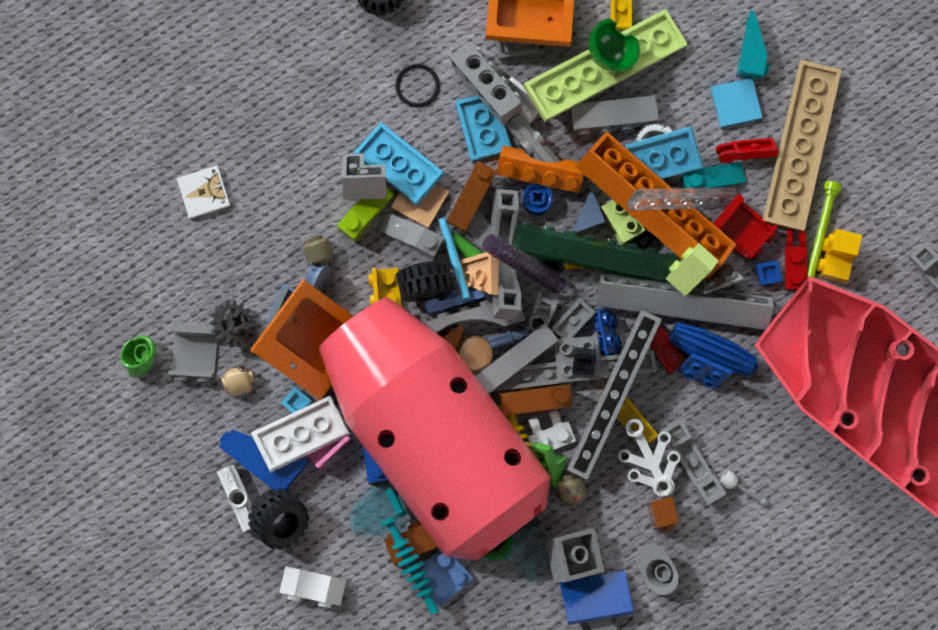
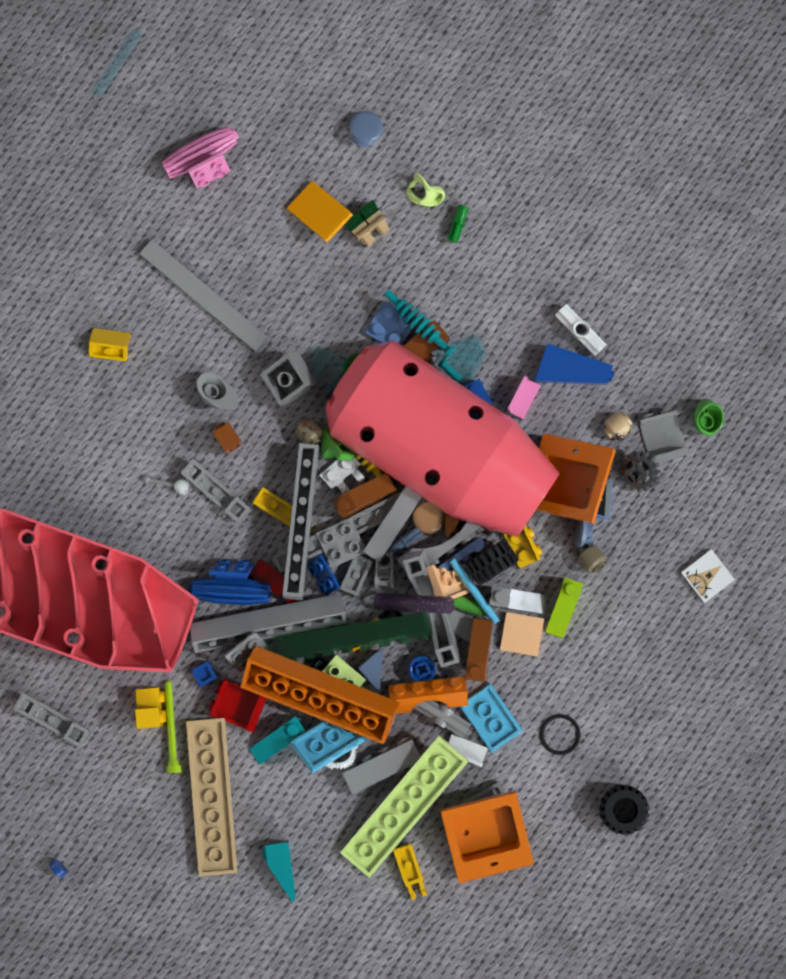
camera: 160 degrees right, 5 degrees up
black tyre [248,488,310,550] -> none
white tile [251,396,350,473] -> none
white brick [280,566,346,608] -> none
medium azure plate [281,387,312,413] -> none
light grey brick [342,154,387,200] -> none
medium azure tile [353,122,445,206] -> none
light grey brick [450,42,523,125] -> none
blue tile [560,571,634,625] -> none
black slope [572,347,596,376] -> none
green cylinder [588,18,640,72] -> none
white plant [618,418,681,497] -> none
clear plate [627,187,738,210] -> none
yellowish green brick [666,244,718,296] -> none
medium azure tile [710,78,762,128] -> none
red hinge [715,138,778,164] -> none
red hinge [784,230,807,290] -> none

